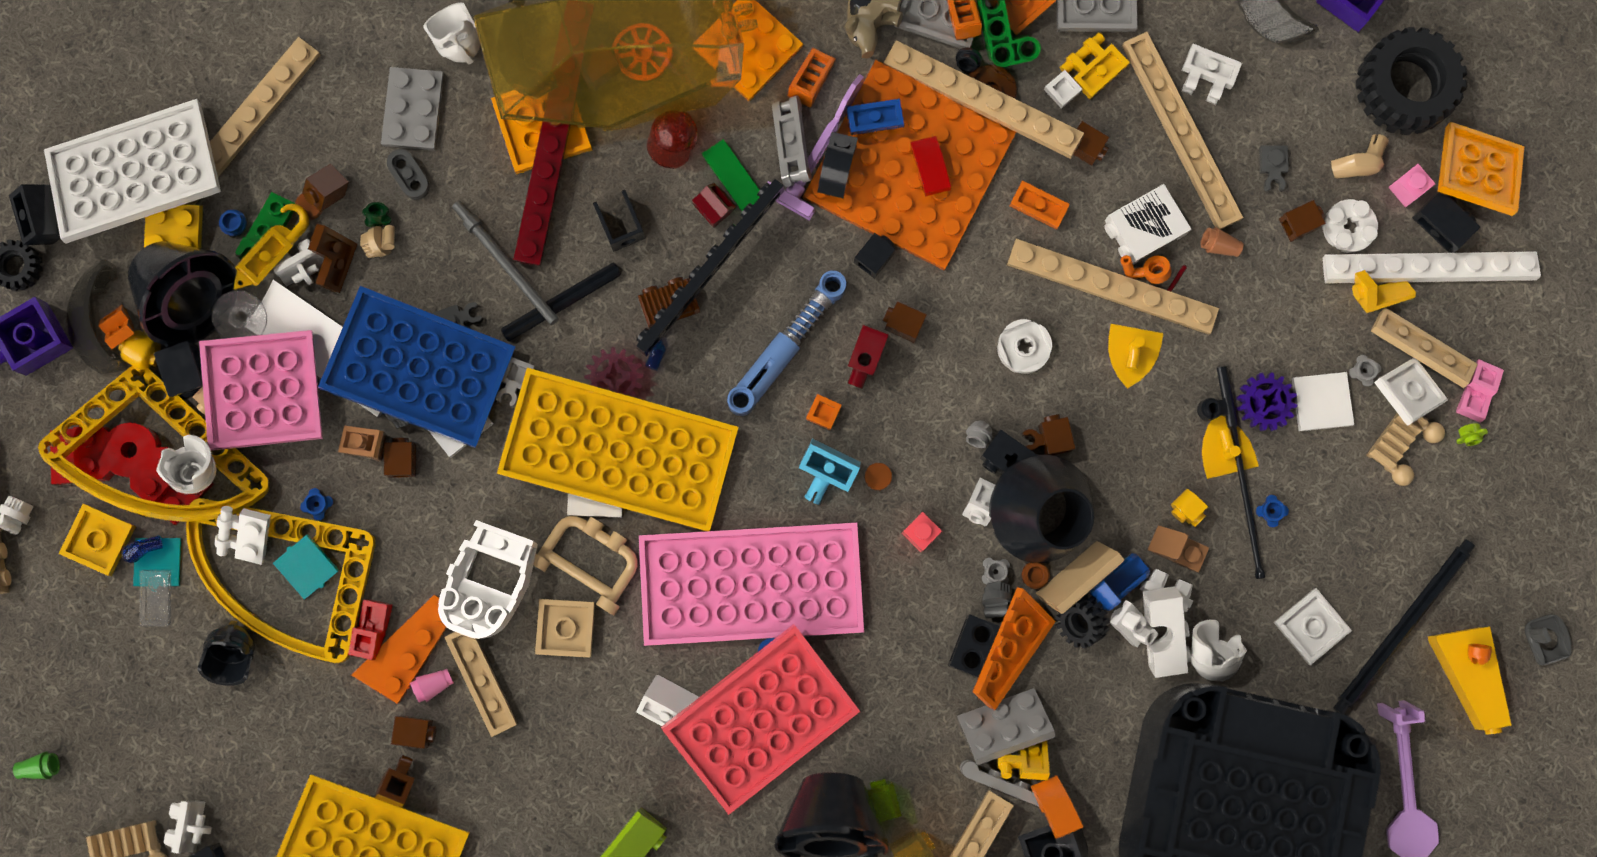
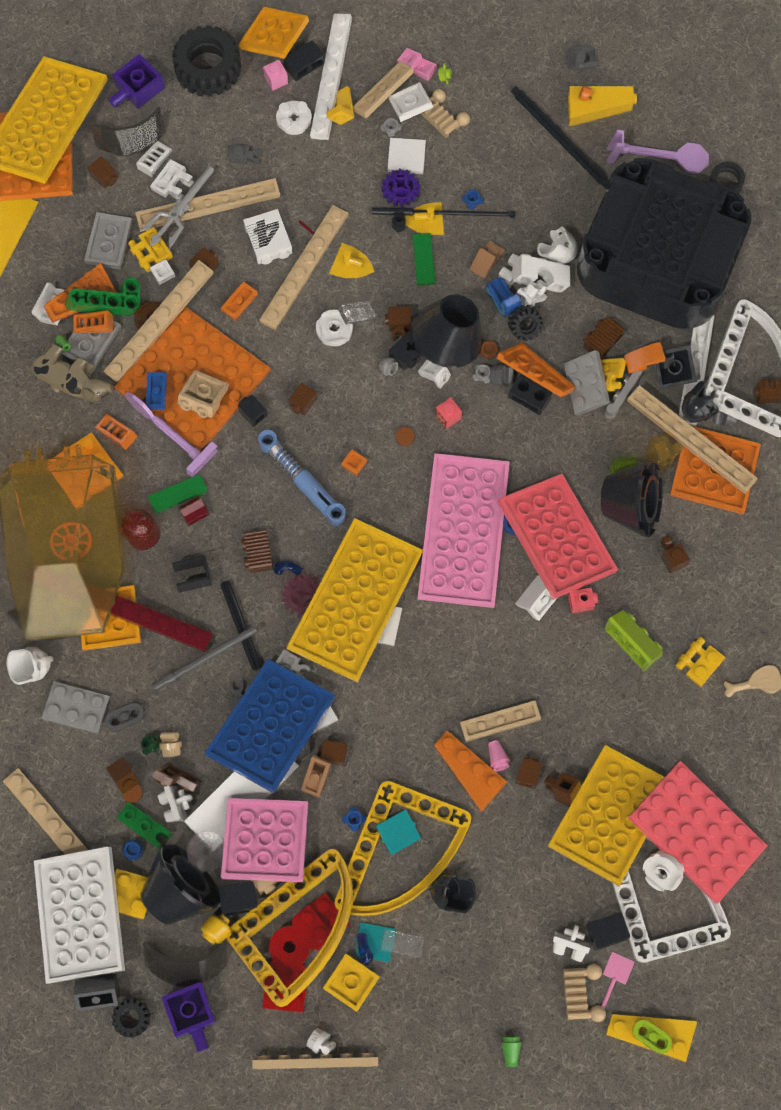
camera: 75 degrees left, 10 degrees down
orange slope [98,305,135,349] -> none
white helmet [156,435,216,494] -> none
white plate [215,506,271,565] -> none
yellow plate [233,203,309,290] -> none
red slope [348,599,393,660] -> none
white slope [438,520,538,639] -> none
tan bar [533,516,637,616] -> none
tan plate [535,599,595,658] -> none
black plate [636,179,784,357] -> none
light grey plate [772,95,812,188] -> none
medium azure brick [799,438,861,505] -> none
black brick [817,132,858,198] -> none
dark red torso [848,325,889,389] -> none
red slope [910,136,951,197] -> none
black plate [955,47,982,73] -> none
tan tile [1036,541,1124,614] -> none
orange plate [1121,255,1172,284] -> none
yellow plate [1171,489,1208,527] -> none
nougat cone [1201,227,1243,257] -> none
white tile [1274,588,1352,665] -> none
reddish brown brick [1279,200,1326,242] -> none
tan arm [1331,134,1389,178] -> none
none -> white slope [136,141,172,177]
none -> light grey piece [140,166,214,250]
none -> tan plate [178,370,229,418]
none -> clear plate [338,301,376,325]
none -> green tile [412,233,435,286]
none -> coral brick [568,588,598,613]
none -> reddish brown brick [583,316,625,360]

